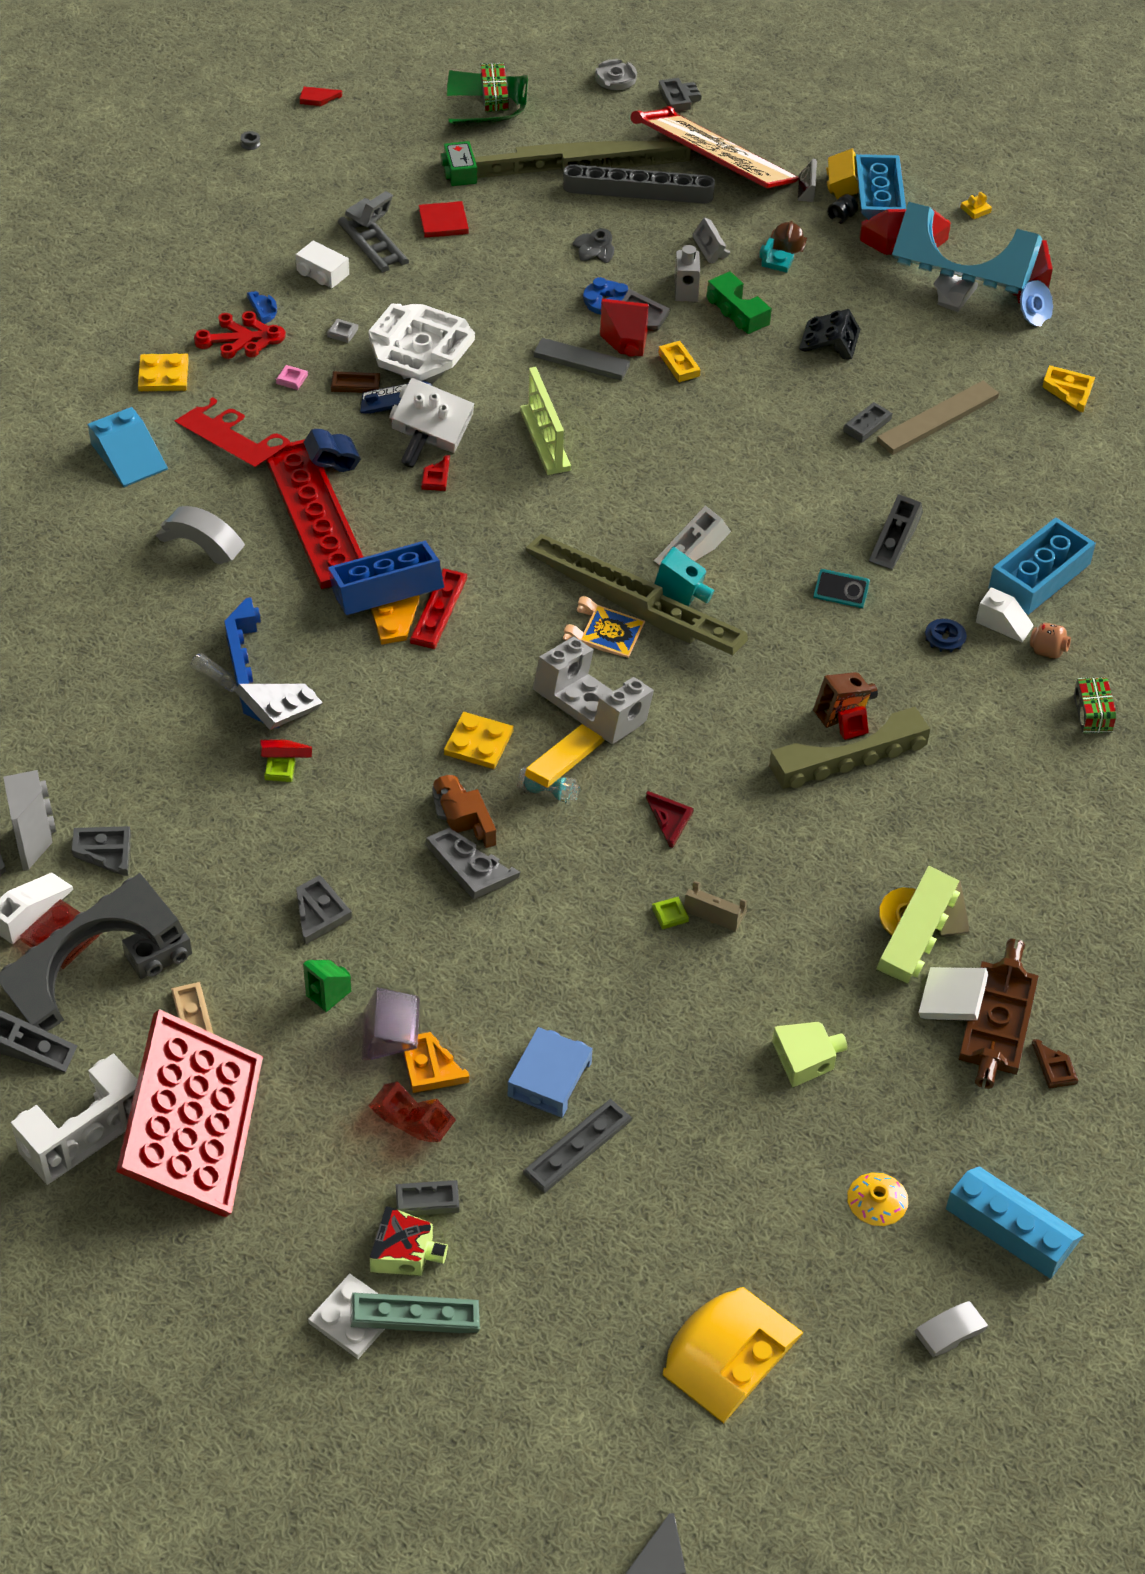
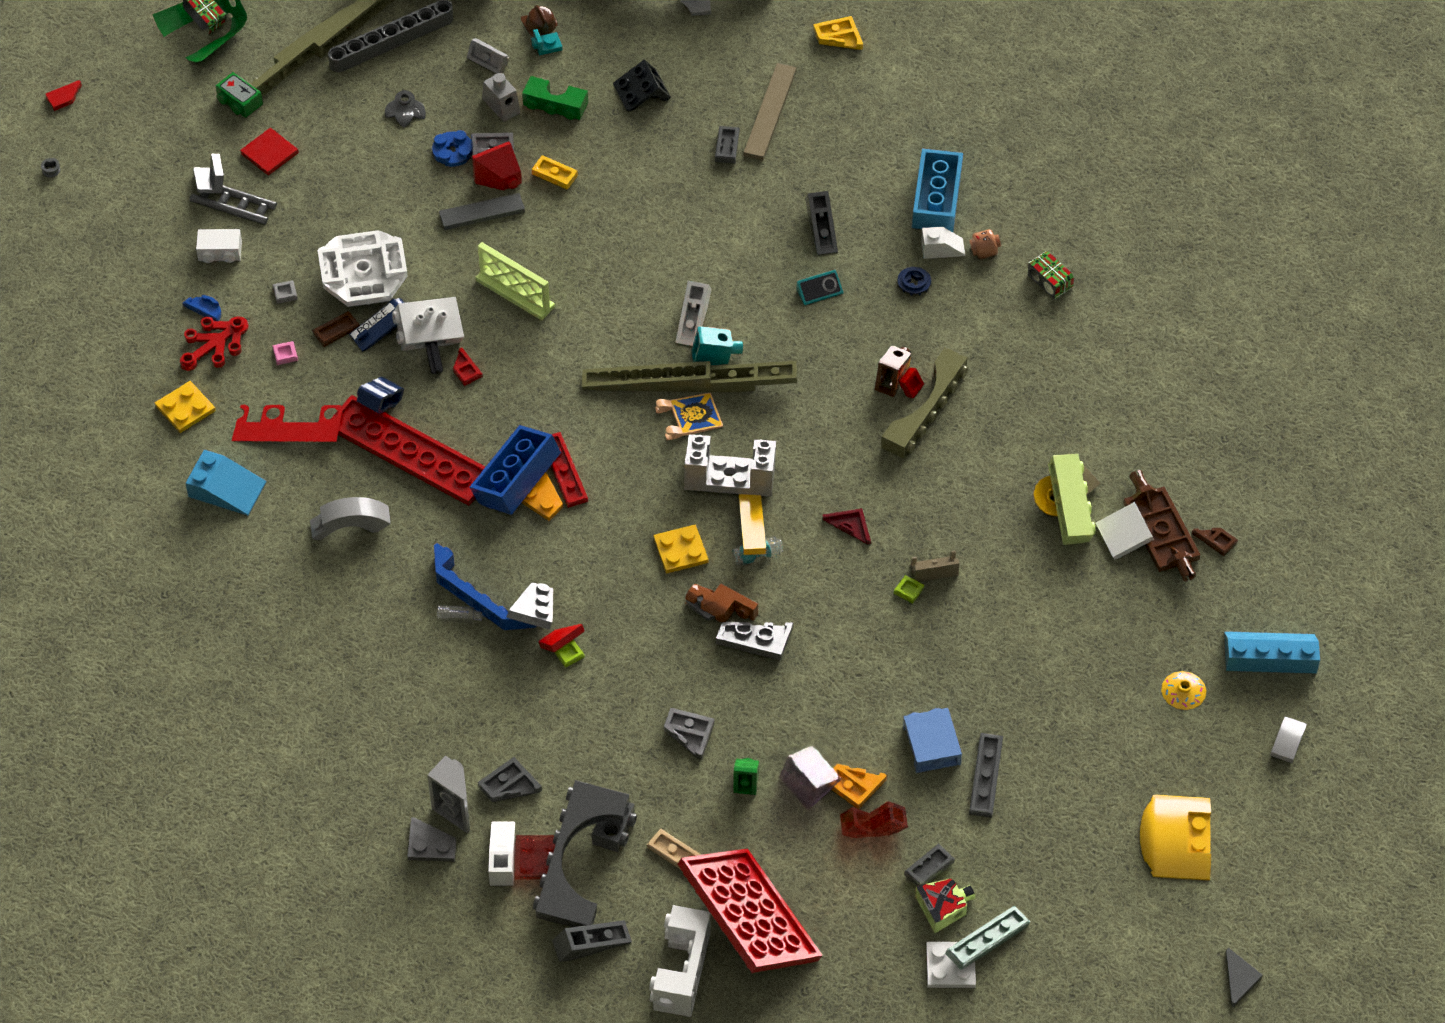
camera: 35 degrees left, 5 degrees up
yellowish green torso [772,1022,847,1087] -> none

